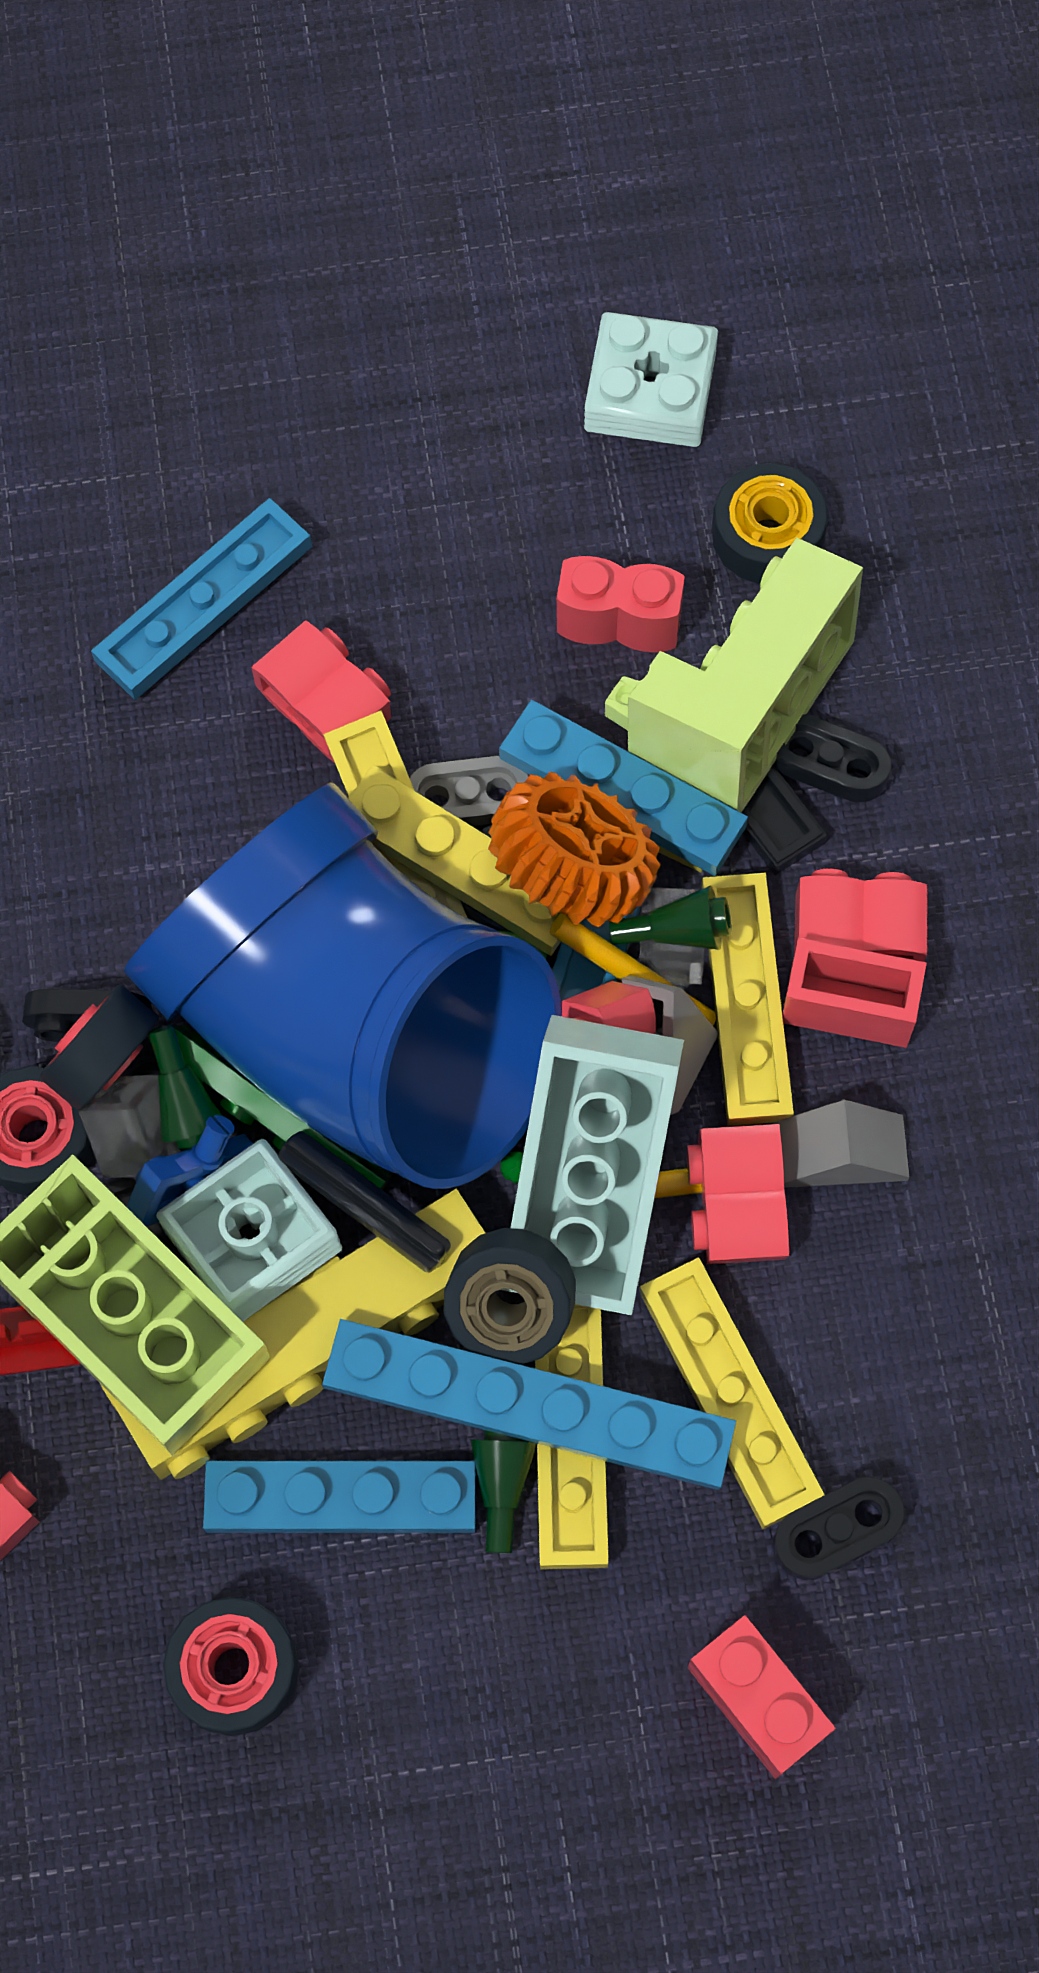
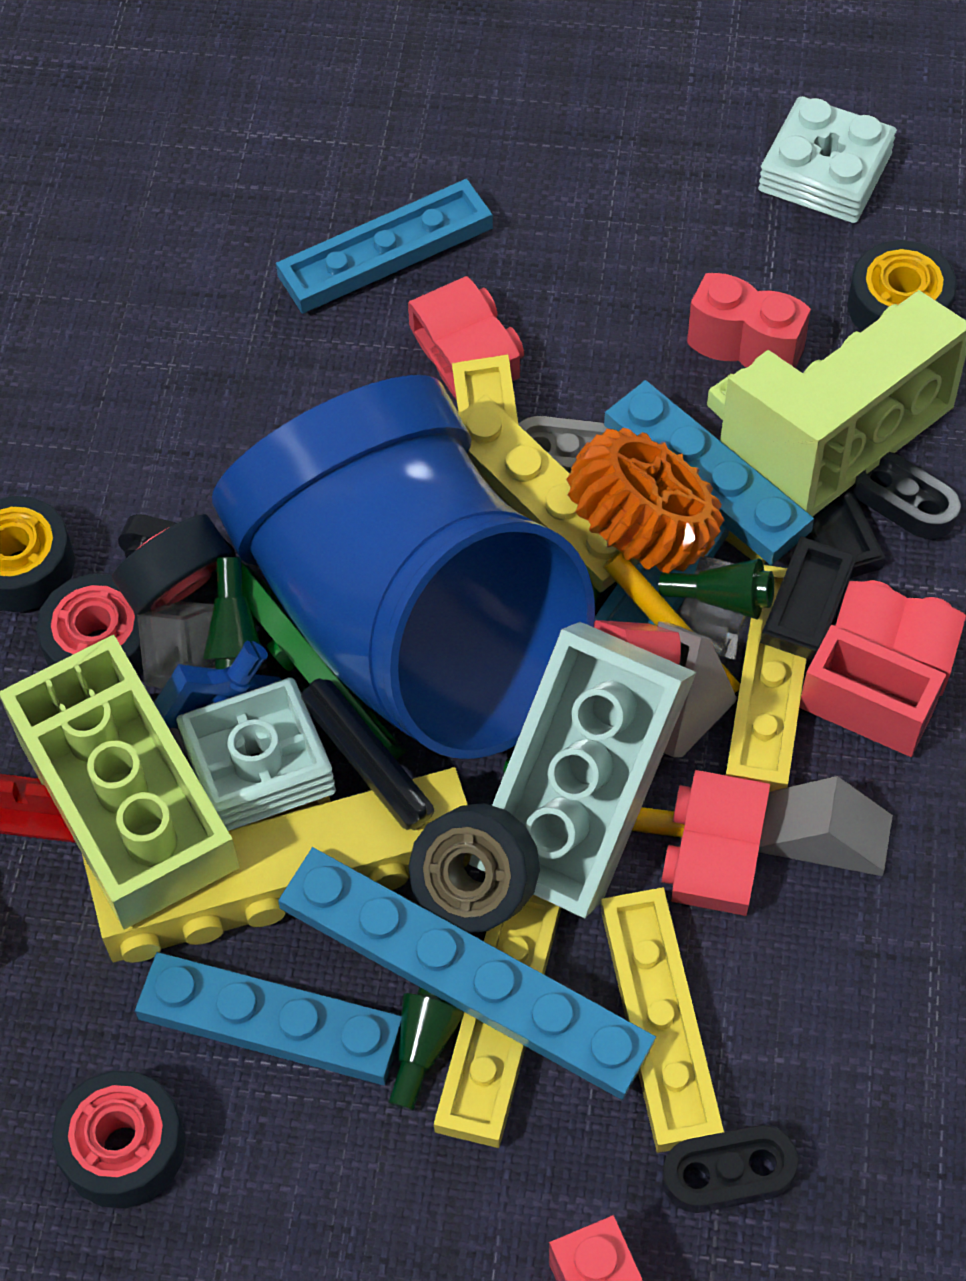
camera: 15 degrees right, 10 degrees down
none -> black tile [760,536,857,660]

